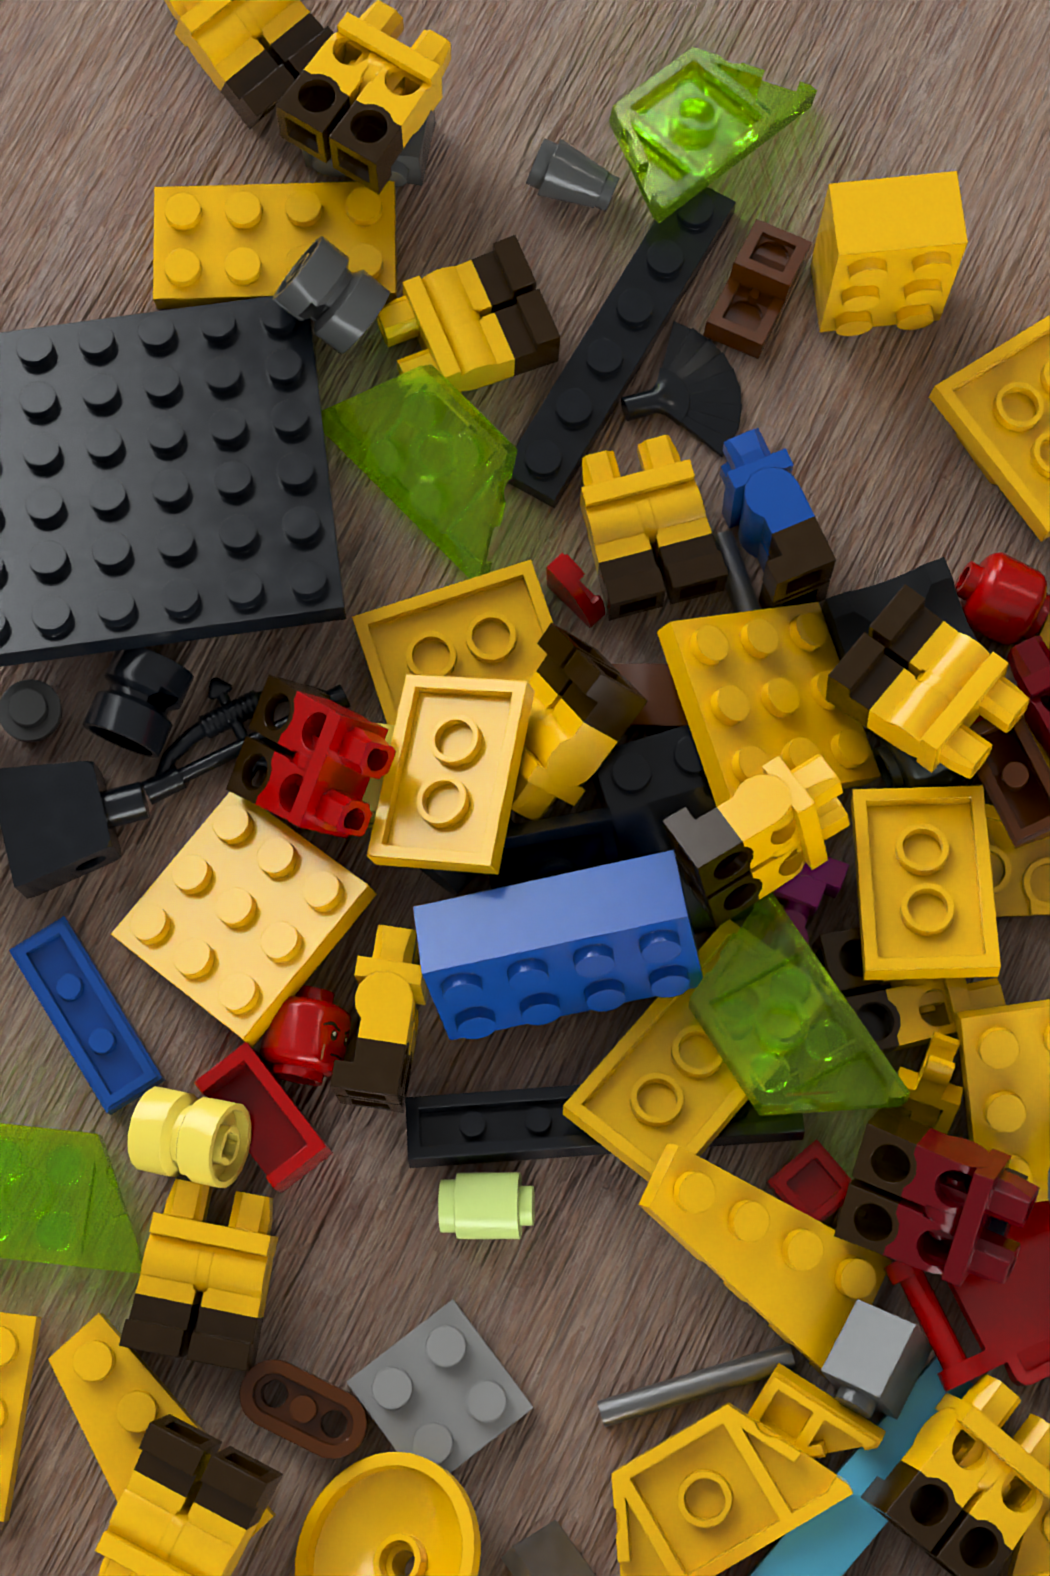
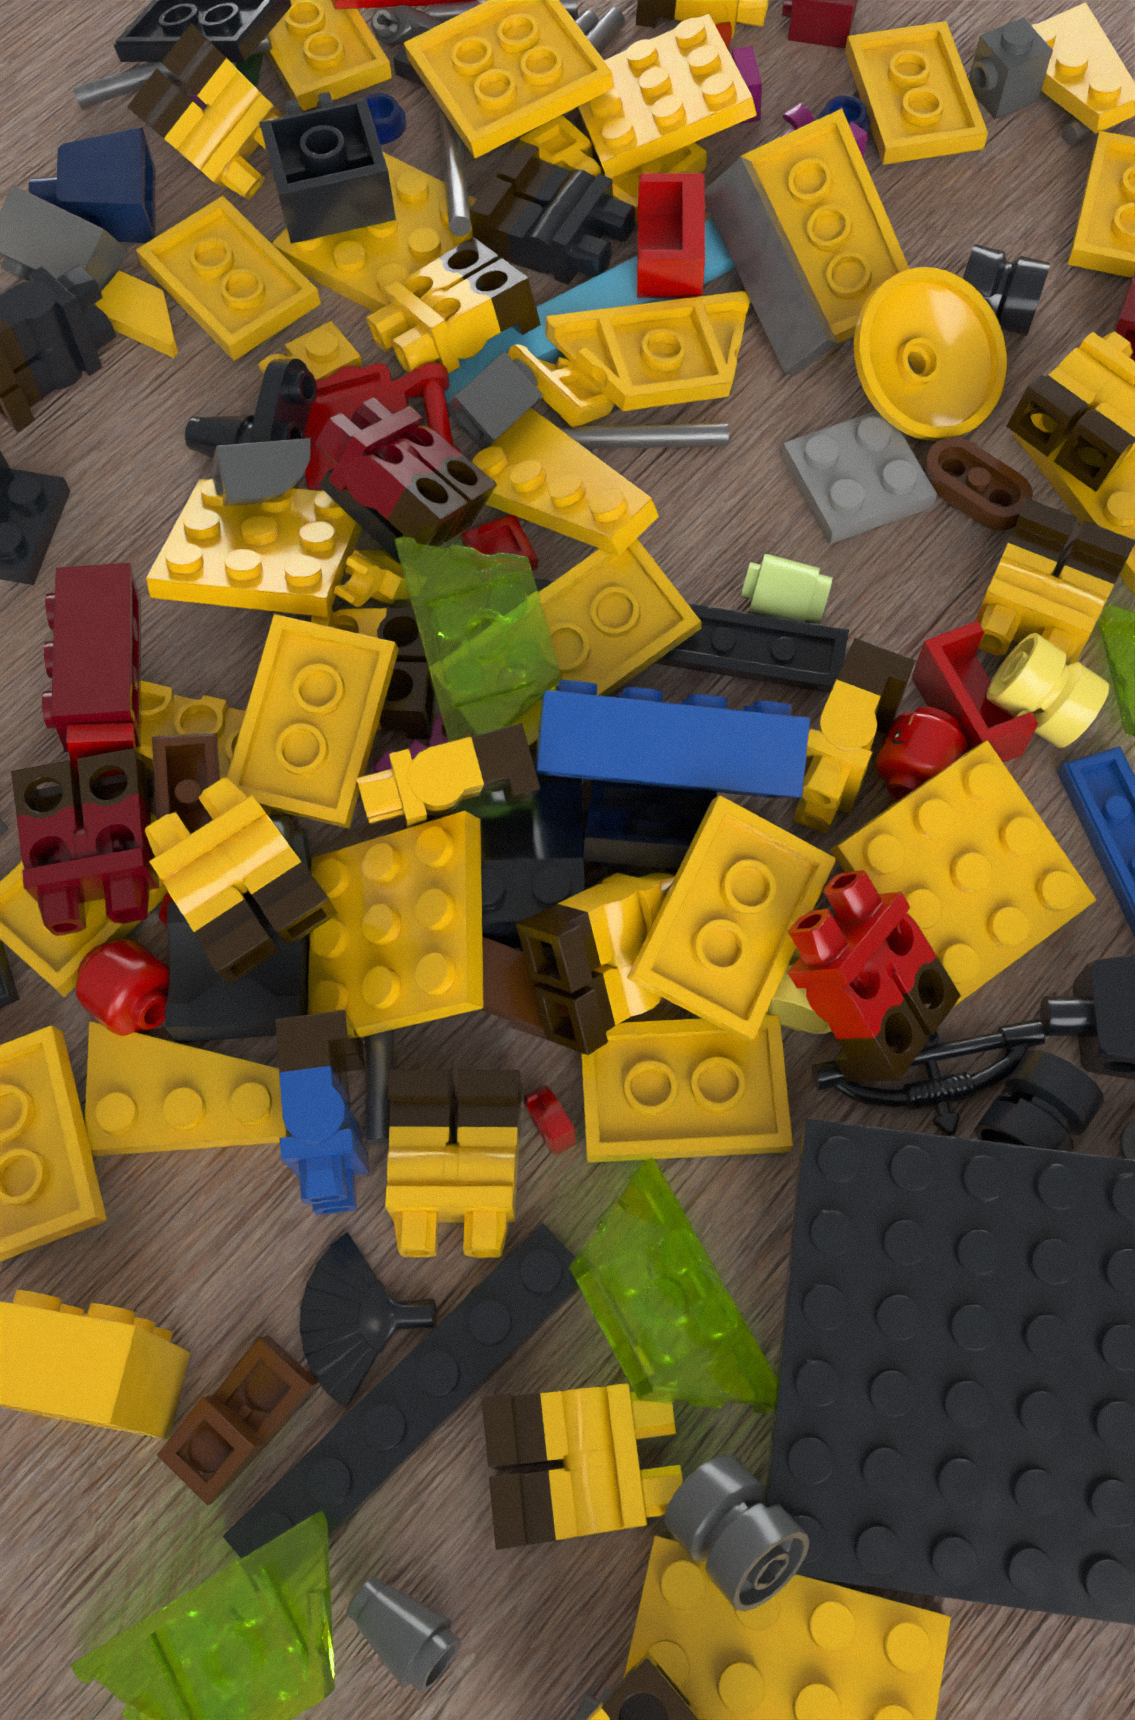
camera: 165 degrees left, 10 degrees down
none -> yellow wing [85,1021,291,1156]

